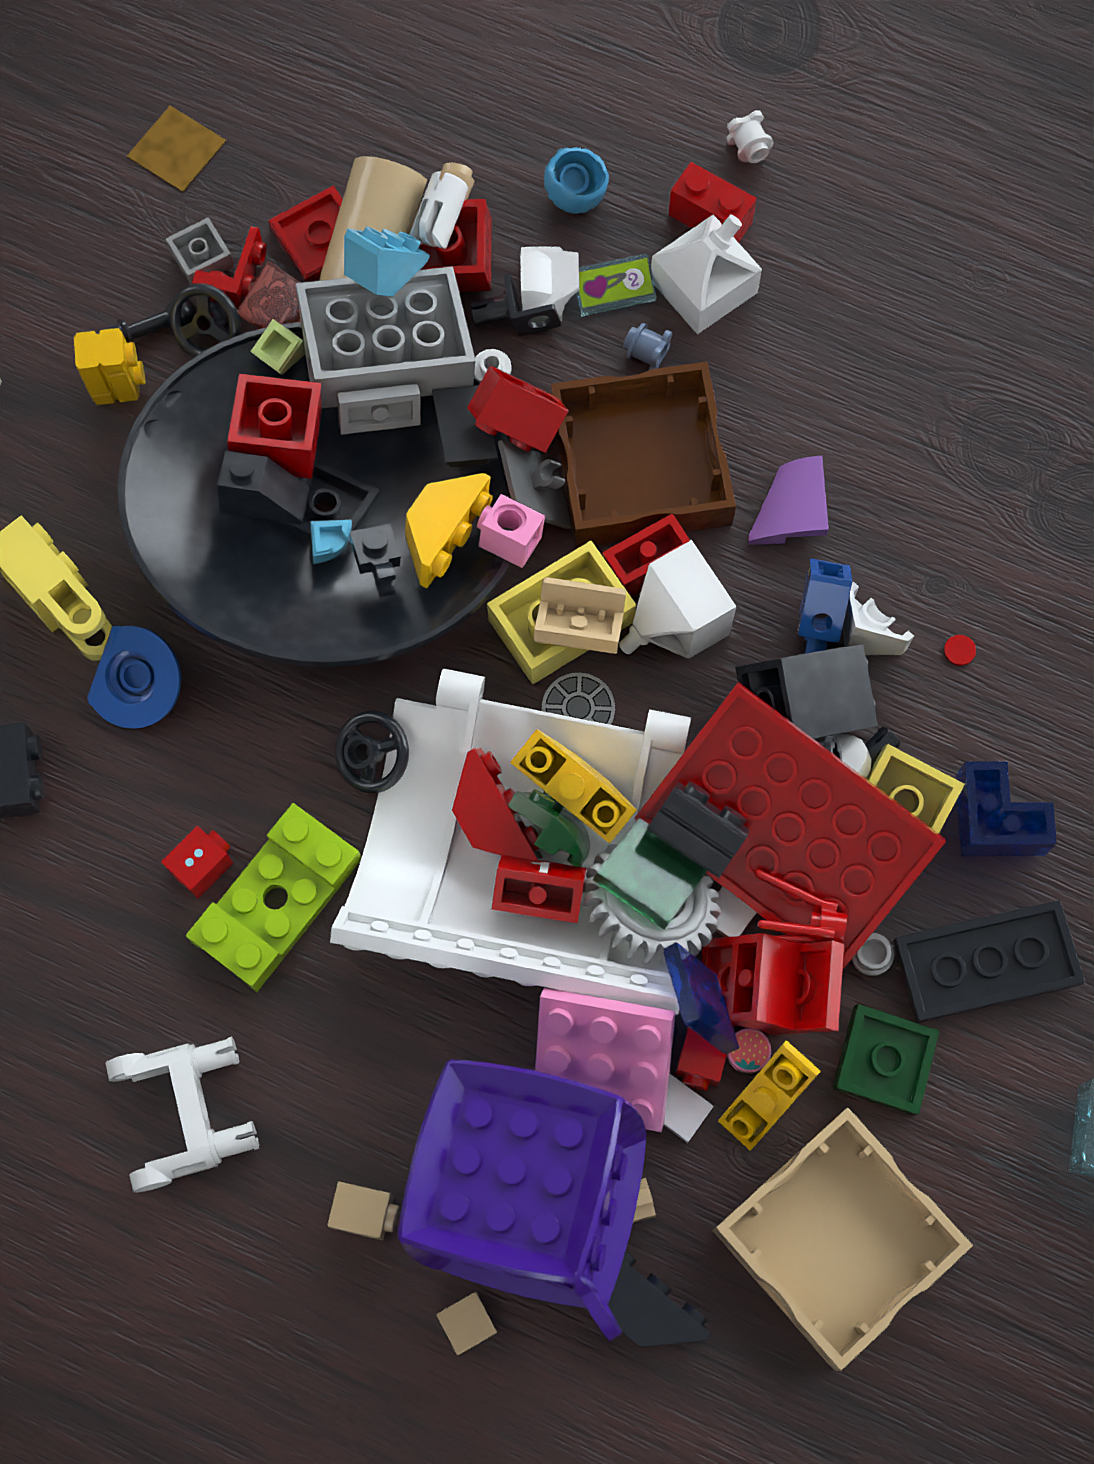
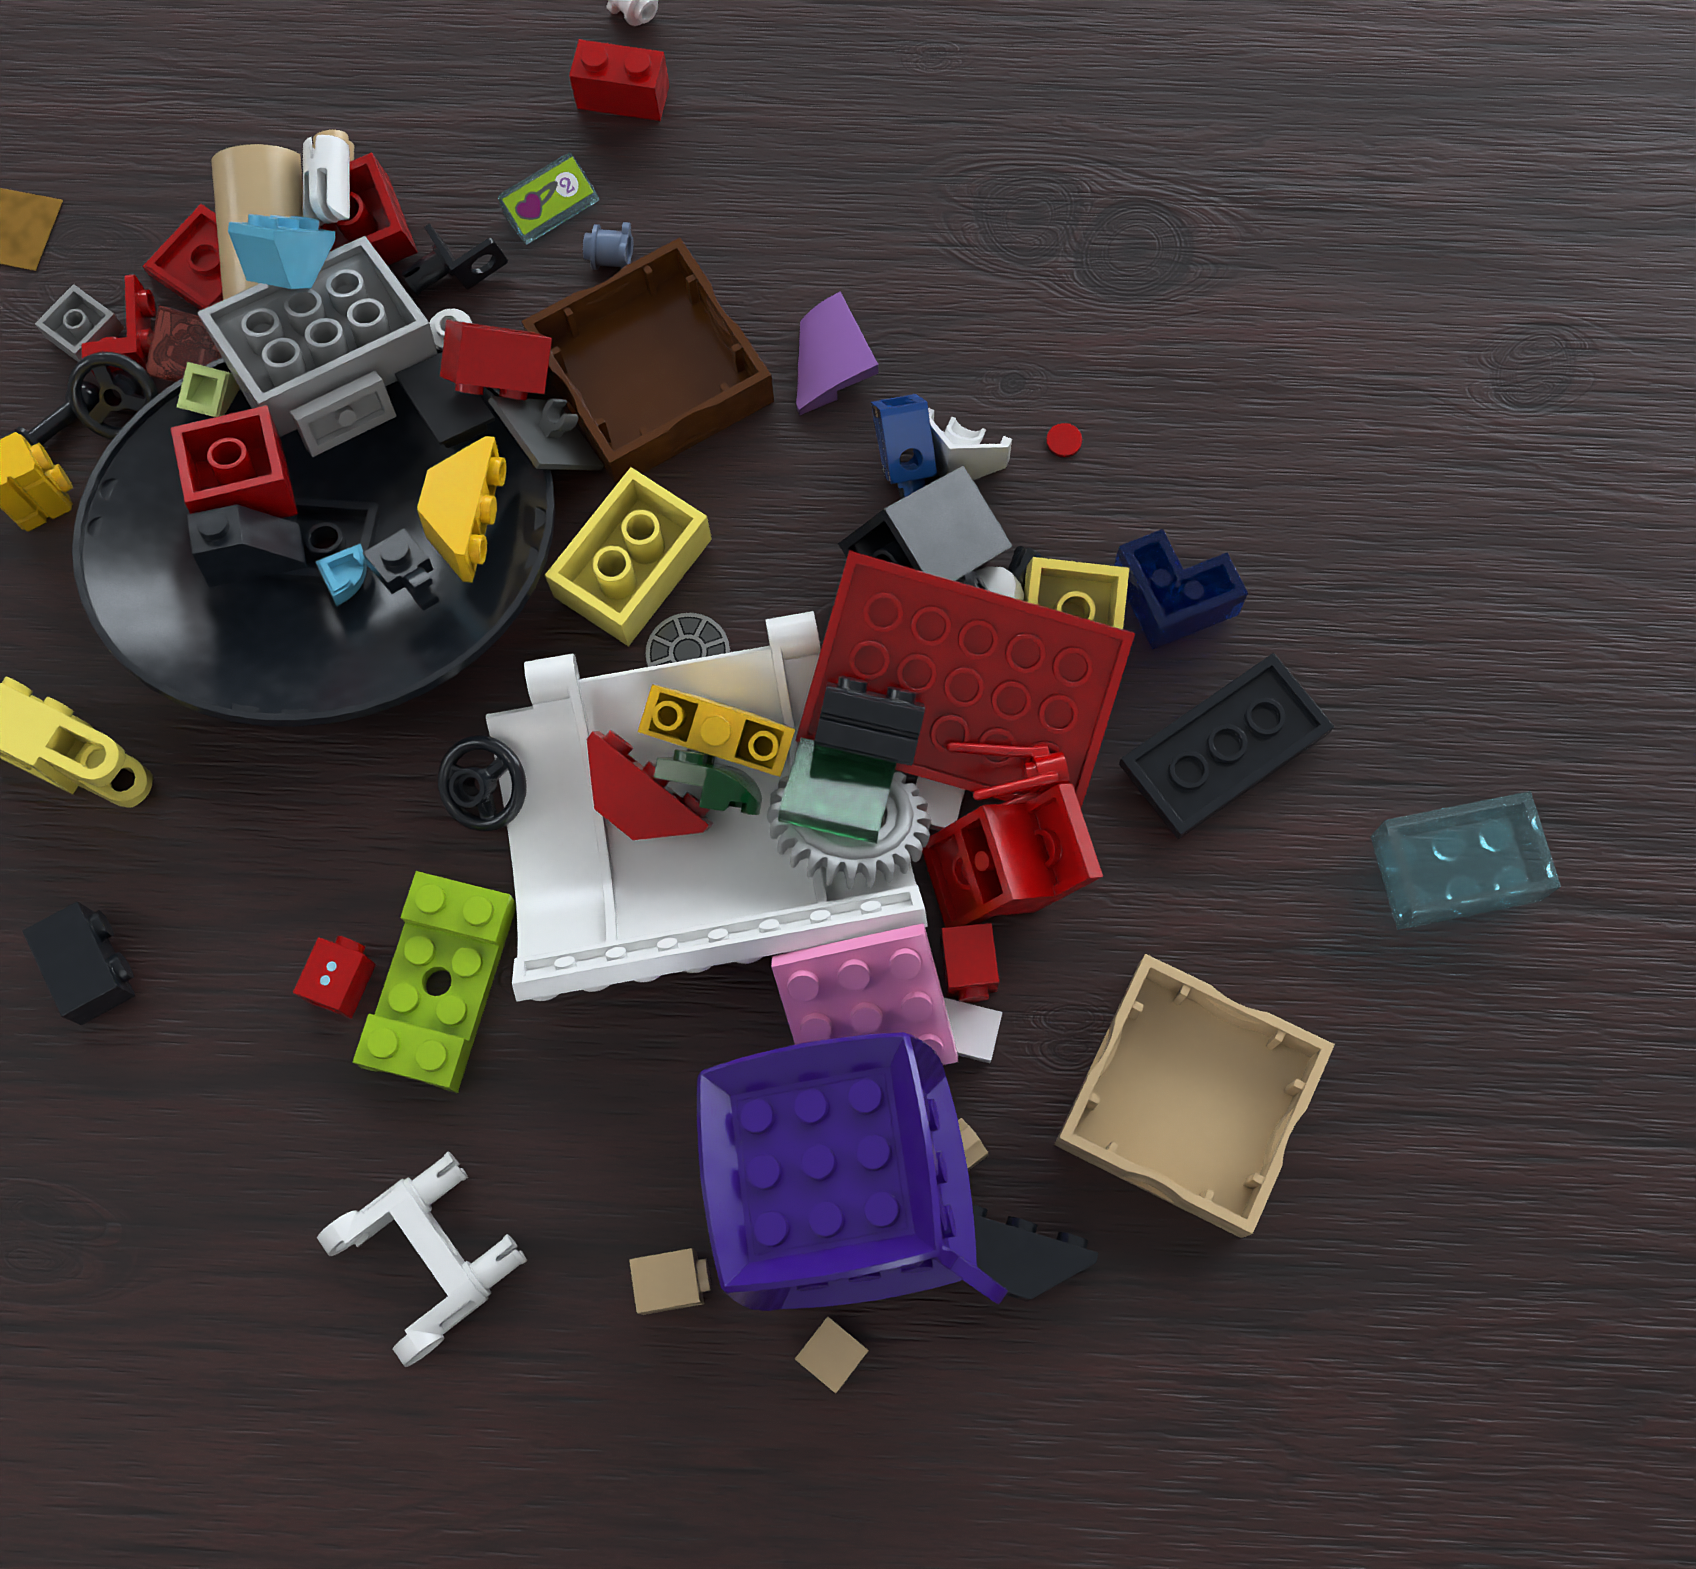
camera: 20 degrees left, 0 degrees up
blue hat [87,625,181,728] -> none
bright pink brick [477,494,545,568] -> none
red brick [491,855,586,923] -> none
white slope [520,247,579,323] -> none
tan bracket [533,577,626,654] -> none
dark azure hair [544,147,609,214] -> none
red brick [602,513,690,598] -> none
white piece [619,540,736,659] -> none
white piece [650,215,762,335] -> none
clear blue tile [663,942,739,1055] -> none
yellow slope [718,1041,820,1151] -> none
coral tile [727,1029,771,1074] -> none
dark green plate [832,1004,939,1116] -> none
light grey plate [851,933,894,976] -> none

